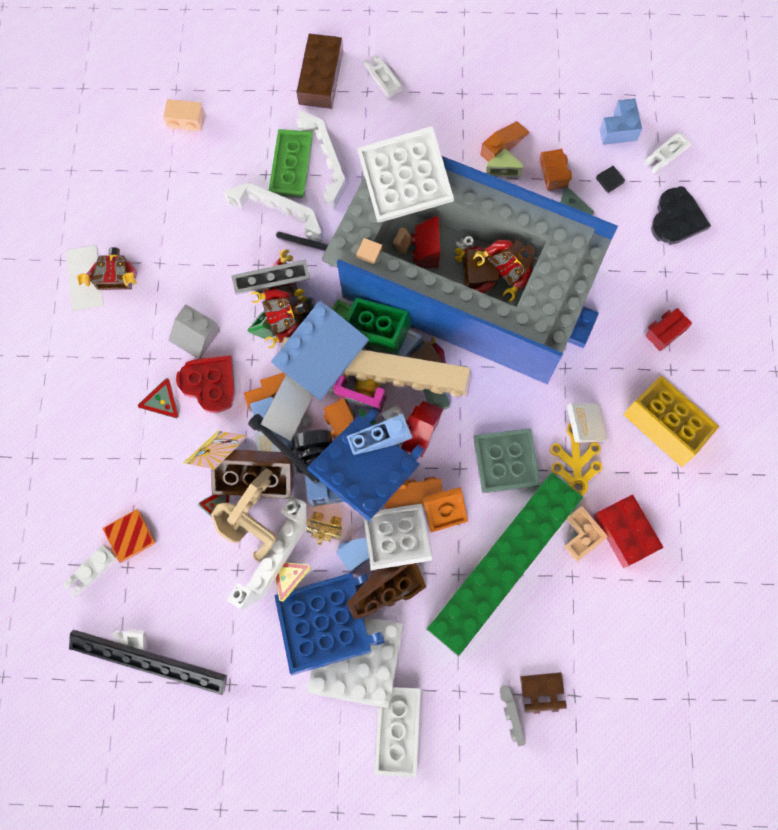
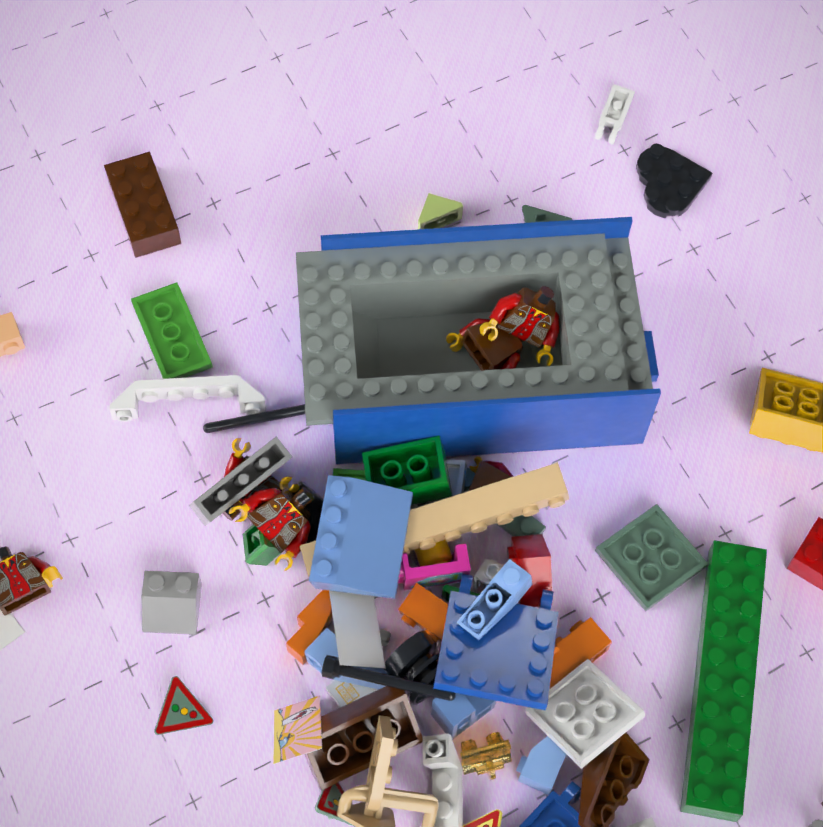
camera: 35 degrees left, 10 degrees down
red plate [176,355,235,413] -> none
white slope [296,111,346,209] -> none
light nougat tile [356,238,382,265] -> none
white plate [357,126,454,223] -> none
white hinge [364,55,402,99] -> none
light nougat tile [393,227,412,254] -> none
red slope [411,216,440,268] -> none
orange tile [422,487,468,533] -> none
white arm [456,236,475,251] -> none
orange slope [480,121,529,162] -> none
orange brick [539,148,572,191] -> none
yellow plant [549,423,603,496] -> none
light nougat plate [563,506,608,562] -> none
white tile [567,403,607,442] -> none
black piece [596,165,625,193] -> none
medium blue brick [600,98,642,145] -> none
red brick [646,308,692,351] -> none

